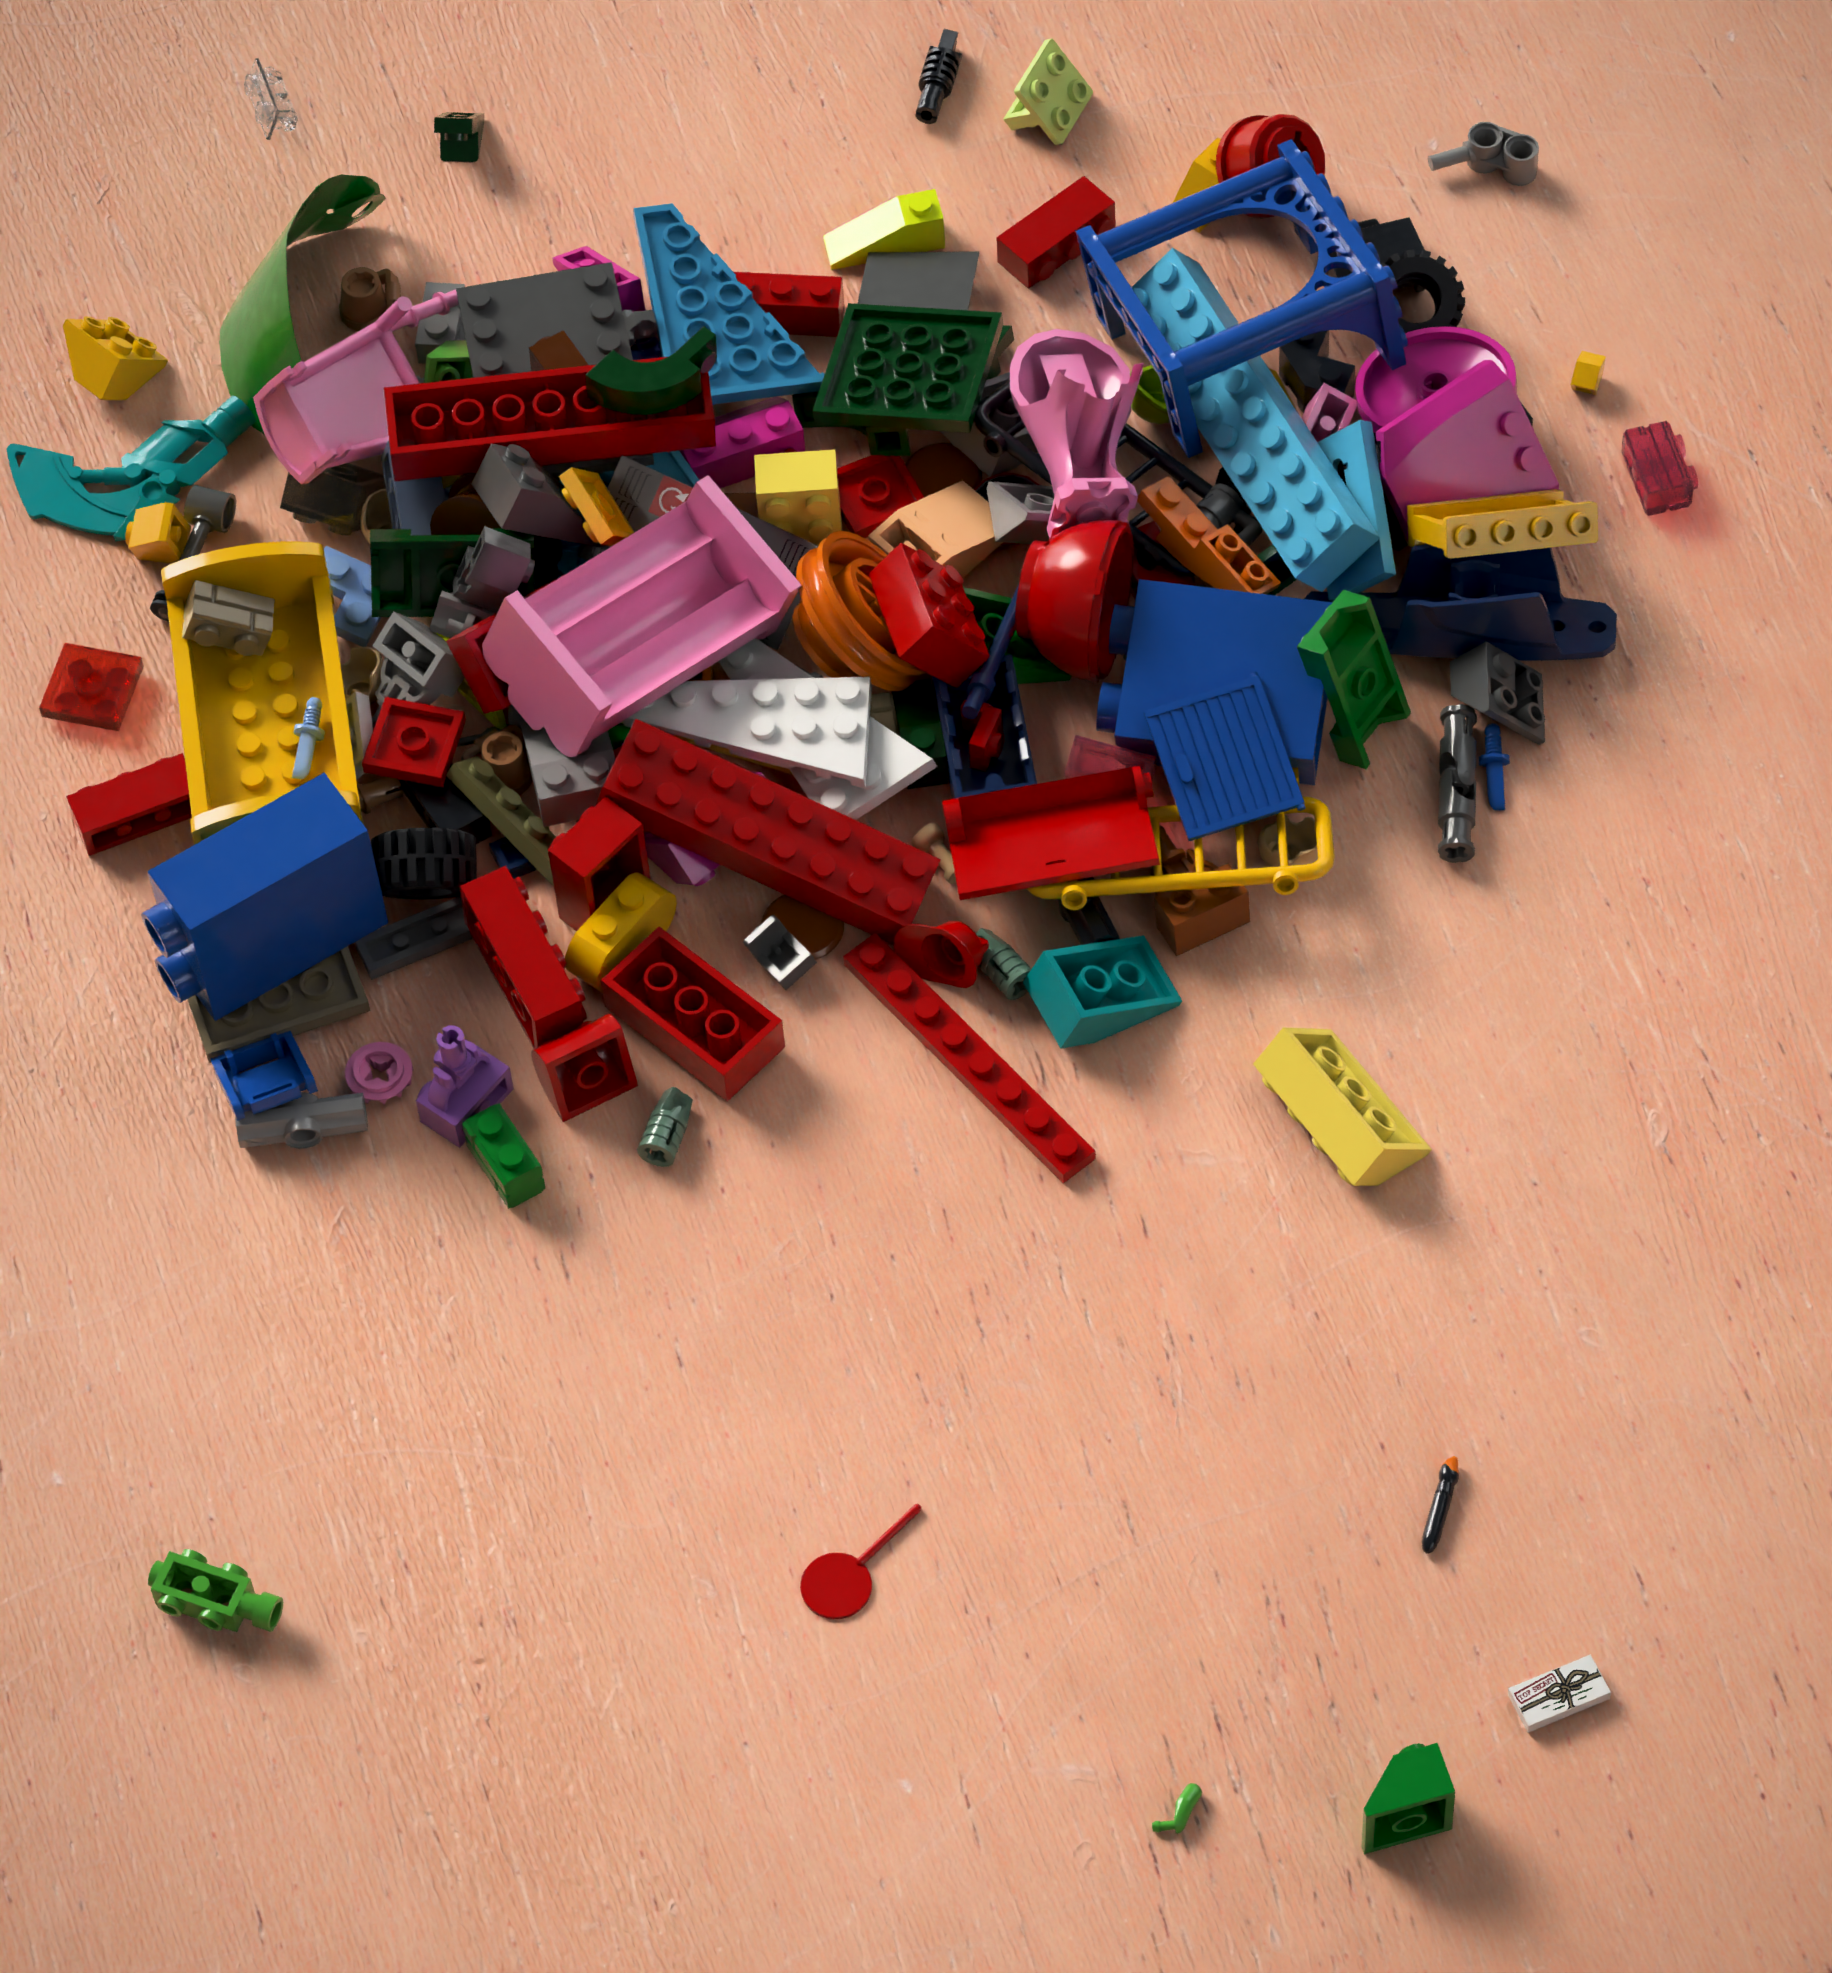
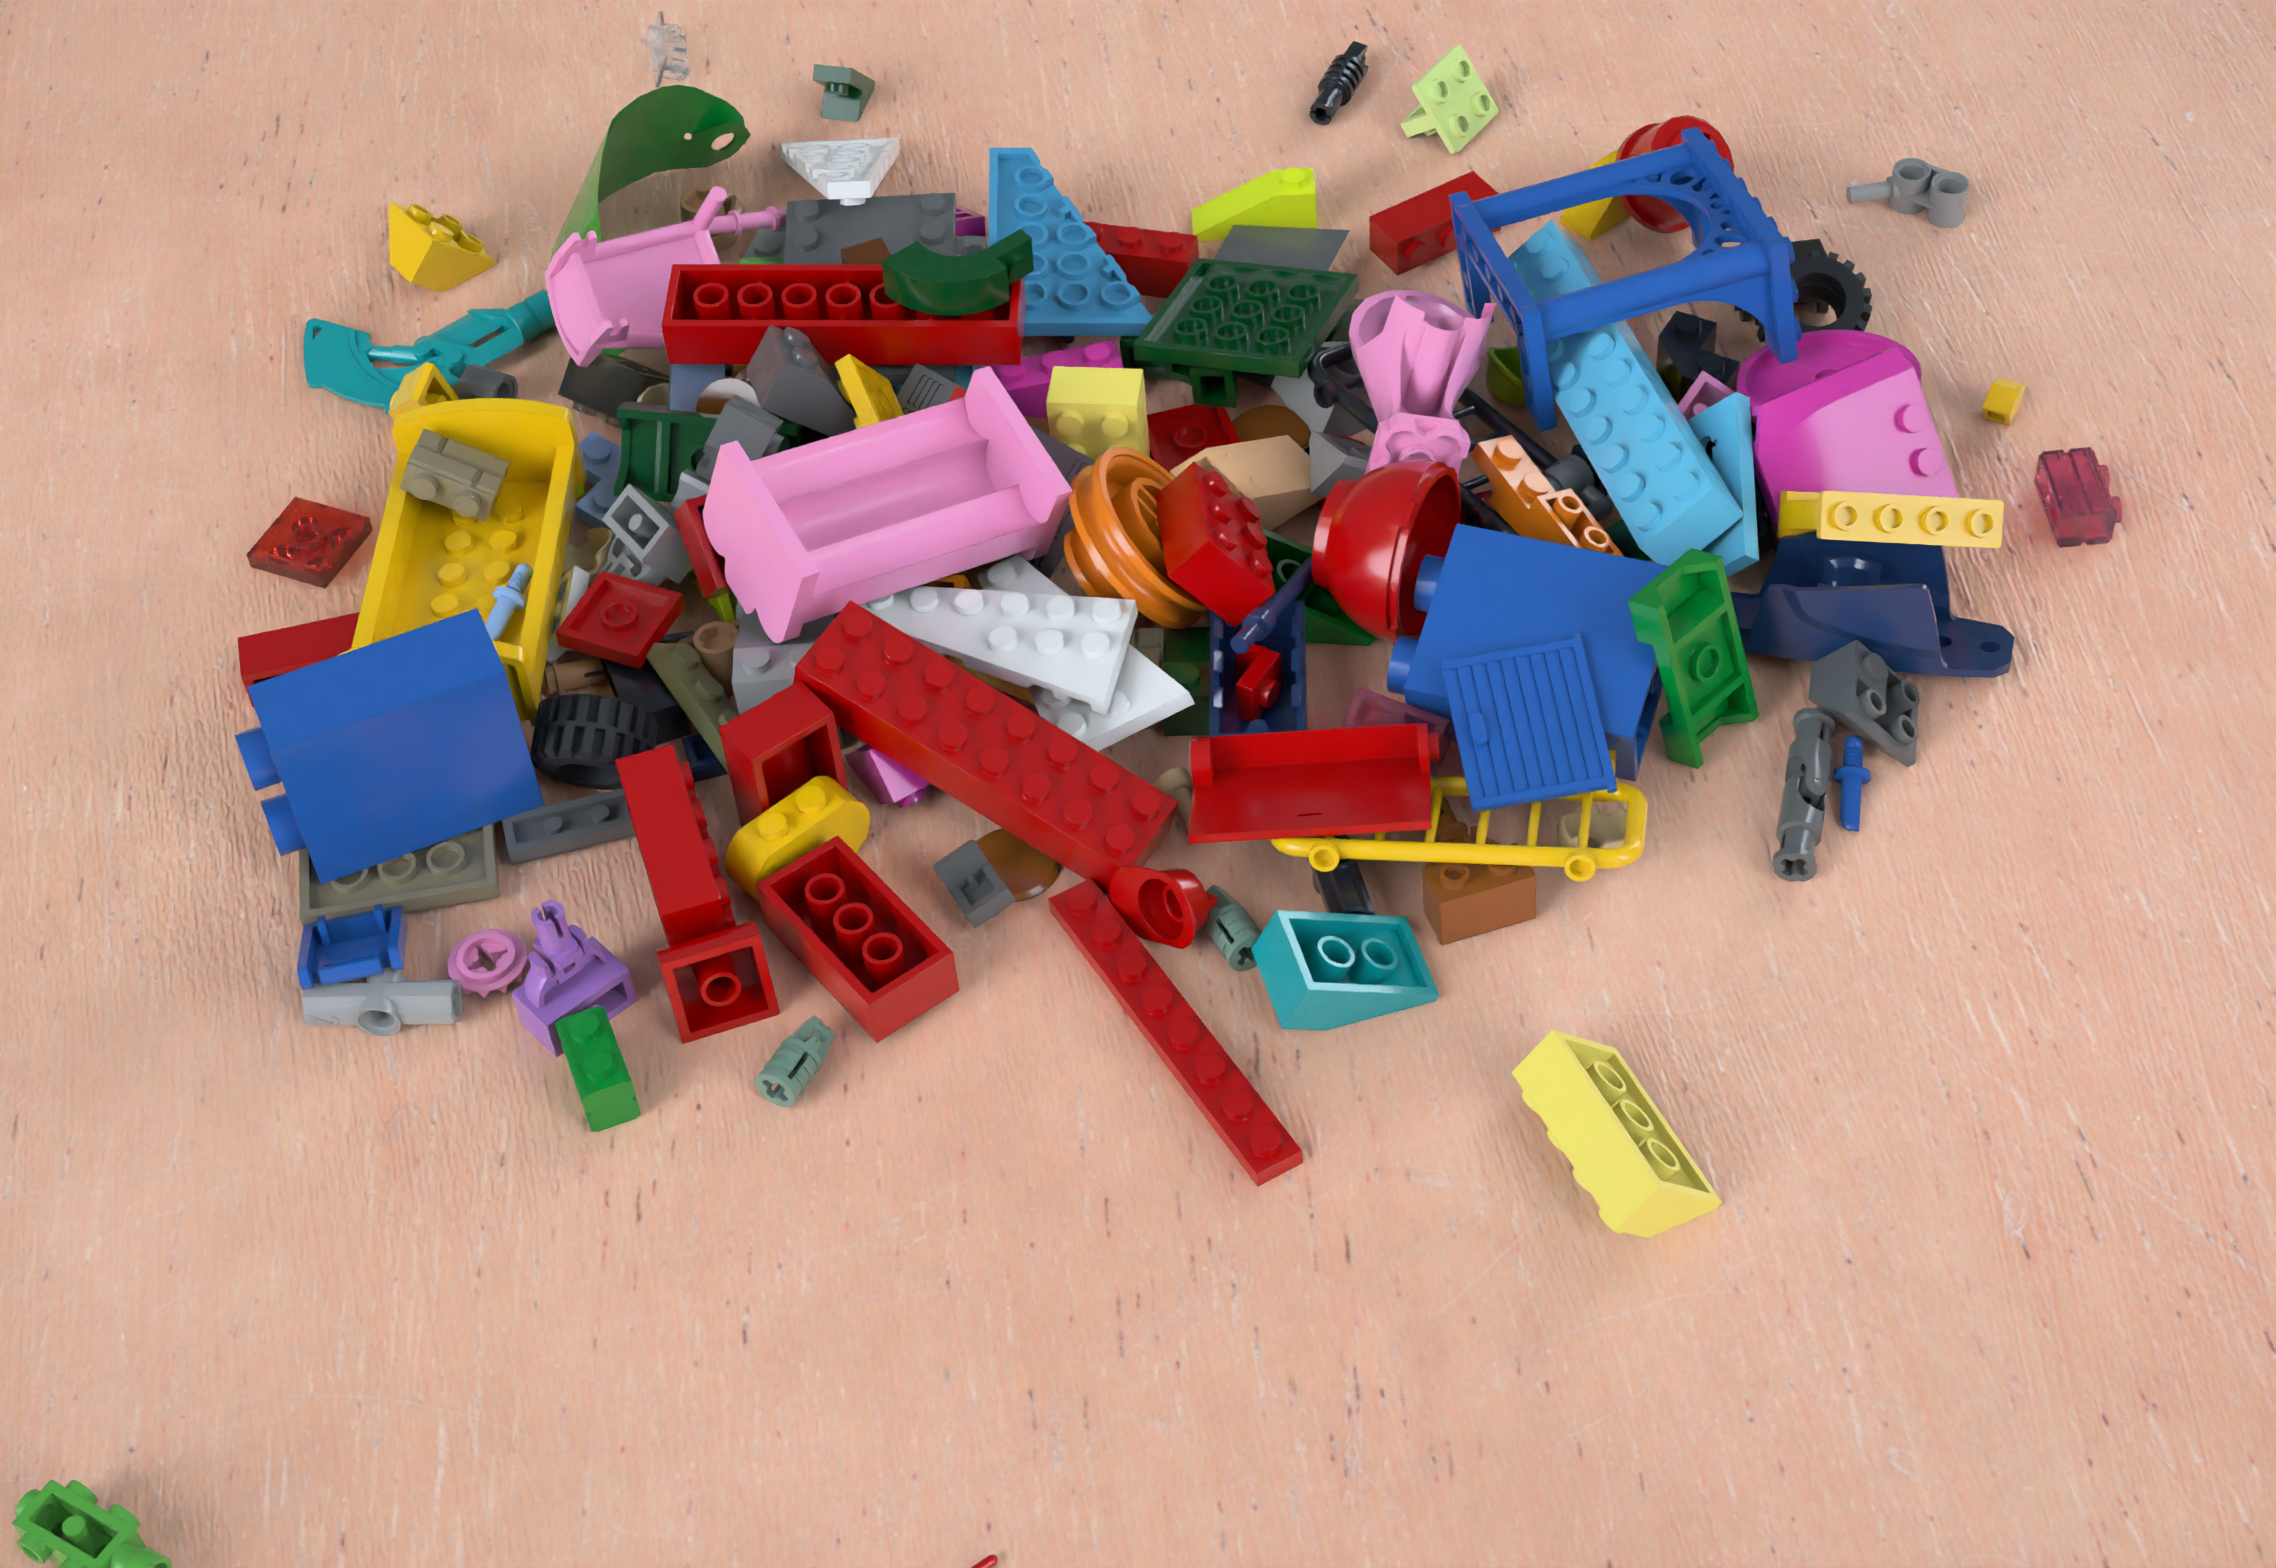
camera: 10 degrees right, 10 degrees down
none -> white wing [779,137,899,206]

